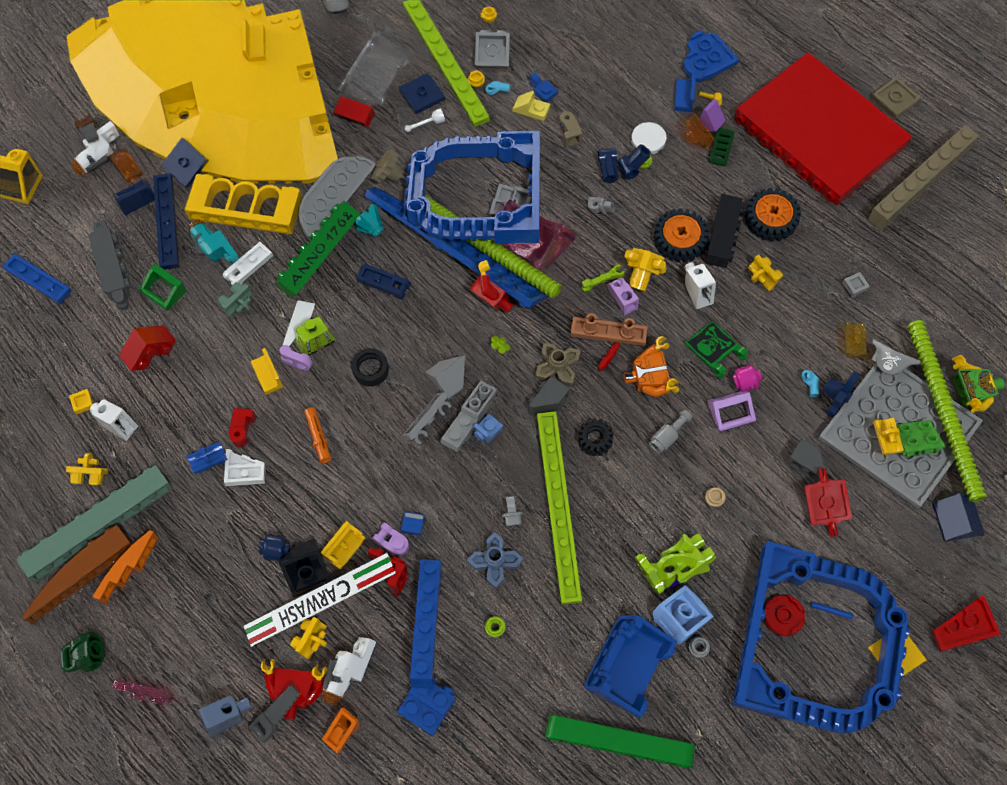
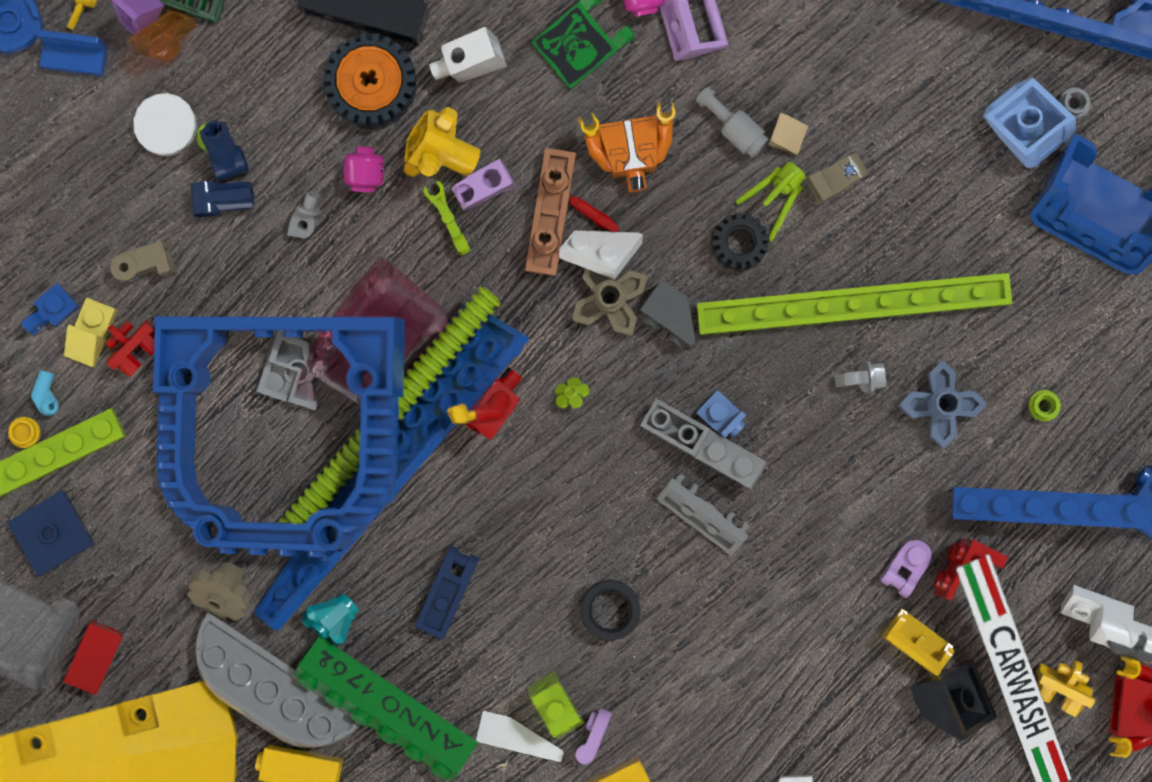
camera: 90 degrees left, 20 degrees up
dark blue head [259,534,290,561] -> none
orange pin [304,407,332,464] -> none
blue tile [401,512,425,536] -> none
white hinge [404,108,445,132] -> none
light grey slope [425,355,465,400] -> none
lime hips [636,533,716,594] -> none
tan plate [705,487,726,507] -> none
none -> red hips [105,319,155,377]
none -> dark pink head [343,146,384,192]
none -> white wing [559,230,643,279]
none -> lime plant [736,162,806,242]
none -> tan slope [768,113,808,155]
none -> dark tan leg [805,152,870,206]

